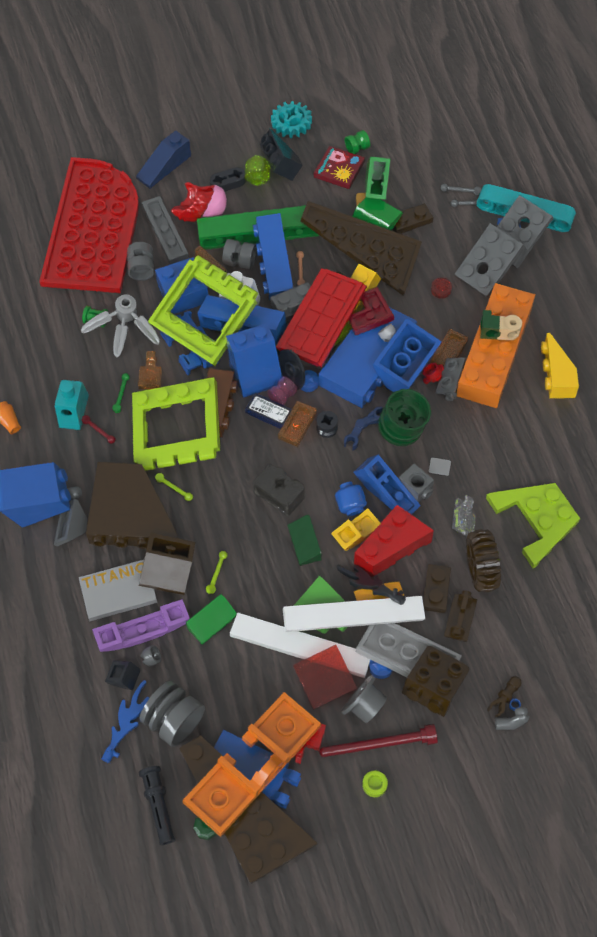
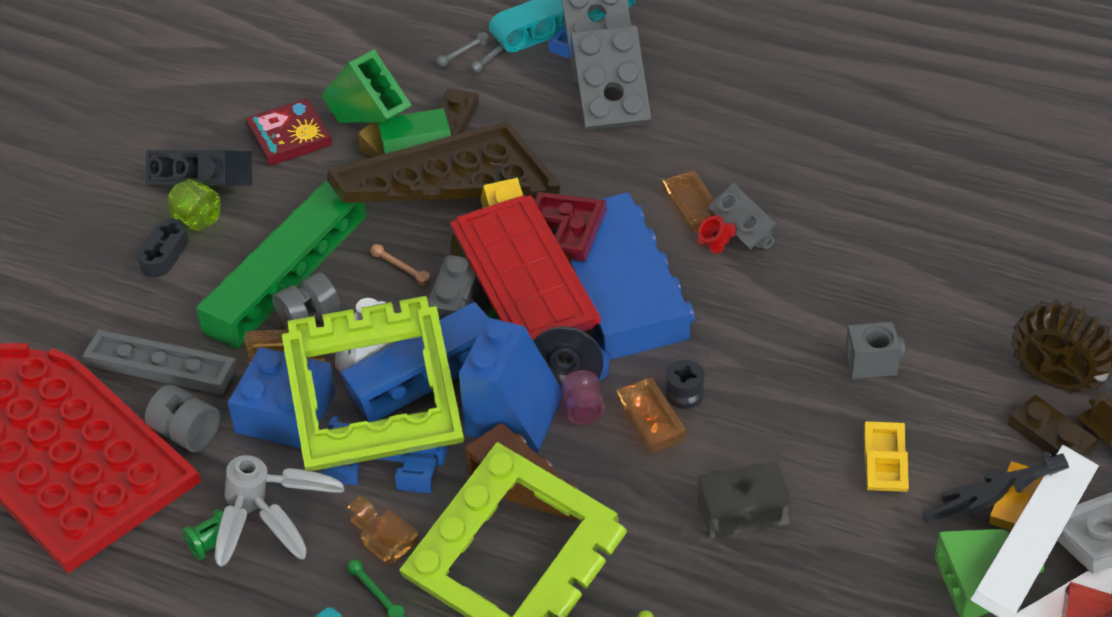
camera: 50 degrees left, 15 degrees down
dark blue slope [136,130,191,189] -> none
red hair [171,182,227,222] -> none
tile [245,393,293,430] -> none
blue brick [253,213,293,300] -> none
teal gear [271,101,312,138] -> none
dark green slope [288,515,322,566] -> none
blue head [335,482,367,517] -> none
green wheel [344,130,370,154] -> none
dark blue piece [344,407,383,451] -> none
blue slope [353,454,421,515] -> none
red wedge [354,505,434,577] -> none
blue slope [372,318,442,392] -> none
light grey hinge [378,323,396,342] -> none
dark green wheel [378,389,431,446] -> none
light grey sticker [429,458,451,476] -> none
clear red tile [431,278,452,298] -> none
clear plate [452,495,476,537] -> none
orange brick [457,283,536,408] -> none
leg [480,310,522,340] -> none
lime wing [486,483,580,568] -> none
yellow slope [541,333,579,398] -> none

